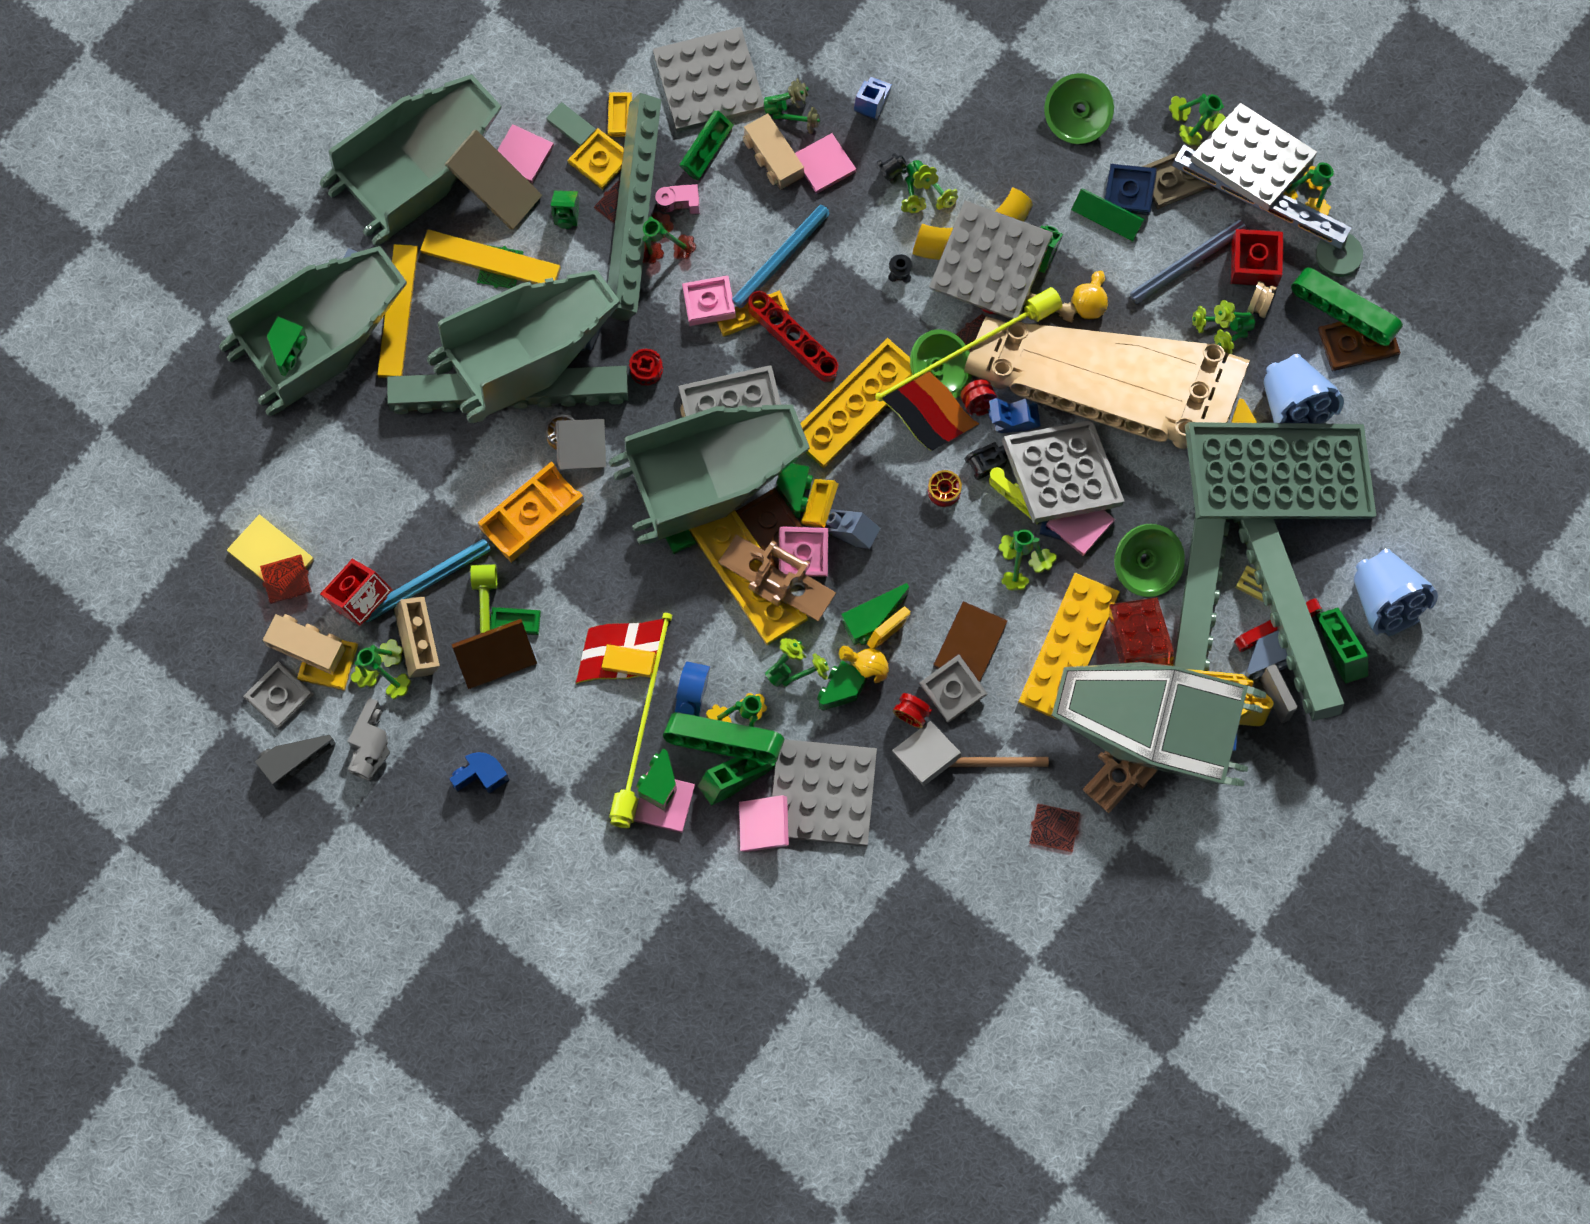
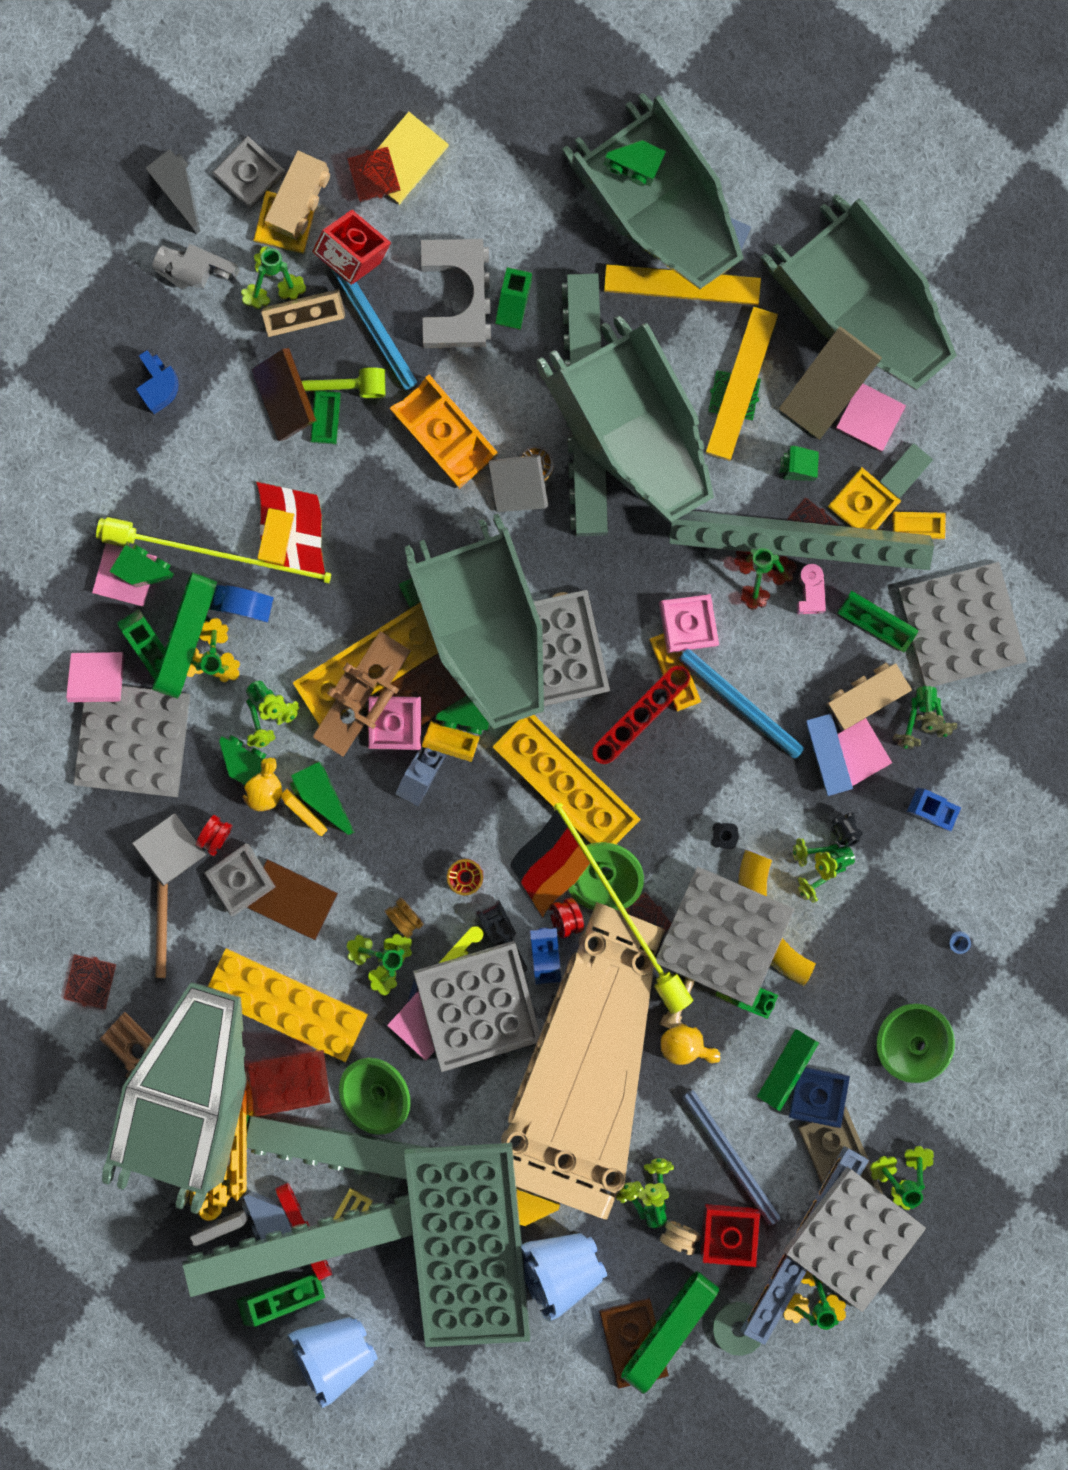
camera: 95 degrees right, 15 degrees up
red wheel [629,349,663,385] -> none
none -> pearl gold wheel [385,897,424,939]
none -> light grey arch [421,239,491,348]
none -> green slope [495,267,532,330]
none -> medium blue tile [805,714,853,796]
none -> medium blue hinge [949,931,971,954]

